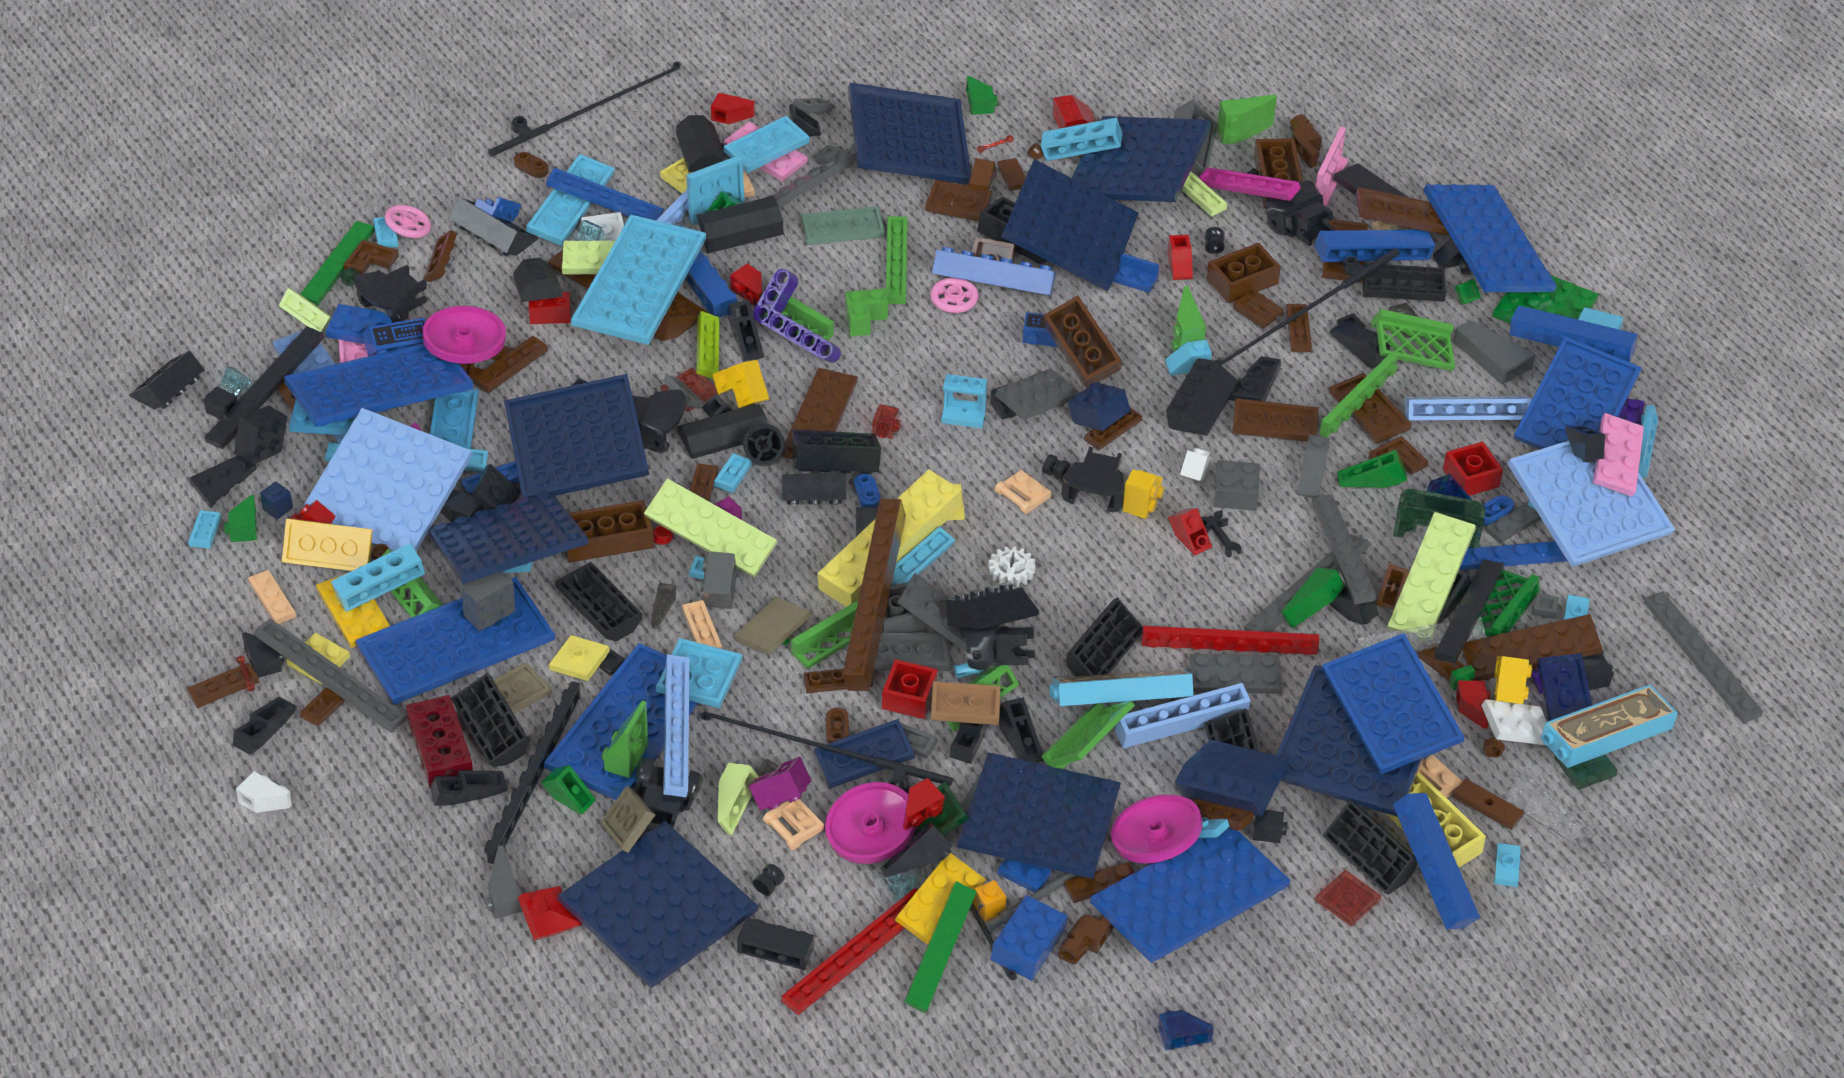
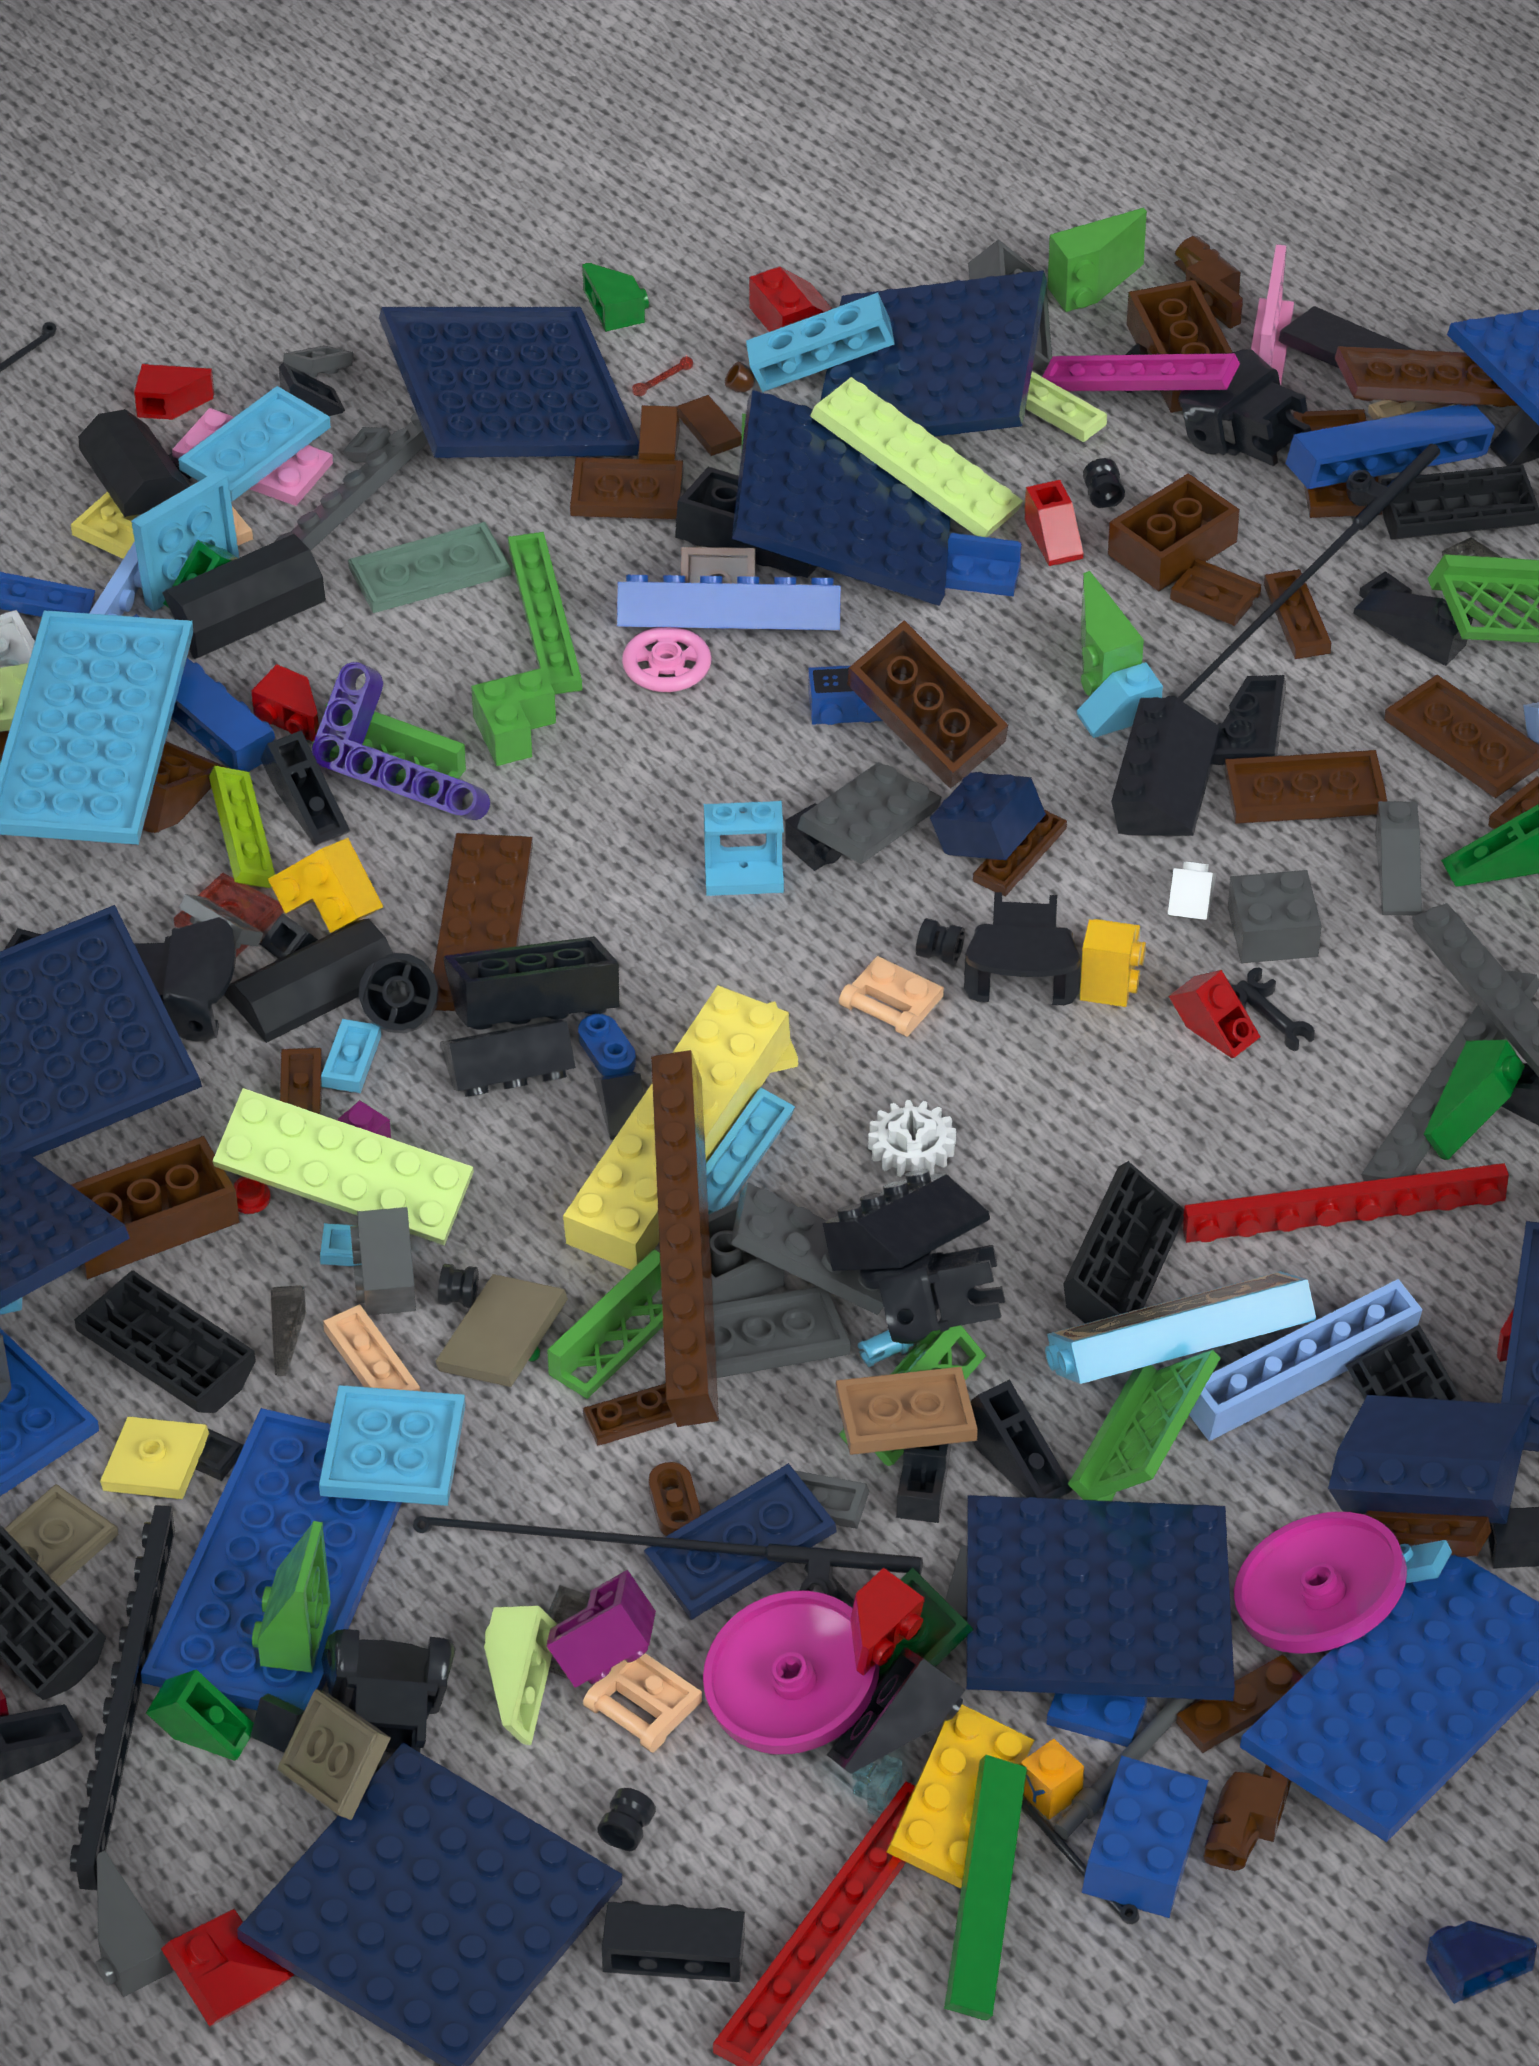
camera: 10 degrees left, 0 degrees up
light blue plate [663,654,689,797] -> none
clear red brick [872,404,901,439] -> none
red brick [882,659,938,719] -> none
dark grey plate [1189,654,1281,694] -> none
bright green plate [1320,353,1398,438] -> none
none -> black tile [250,1693,304,1753]
none -> black wheel [438,1263,479,1308]
none -> yellowish green plate [810,377,1023,537]

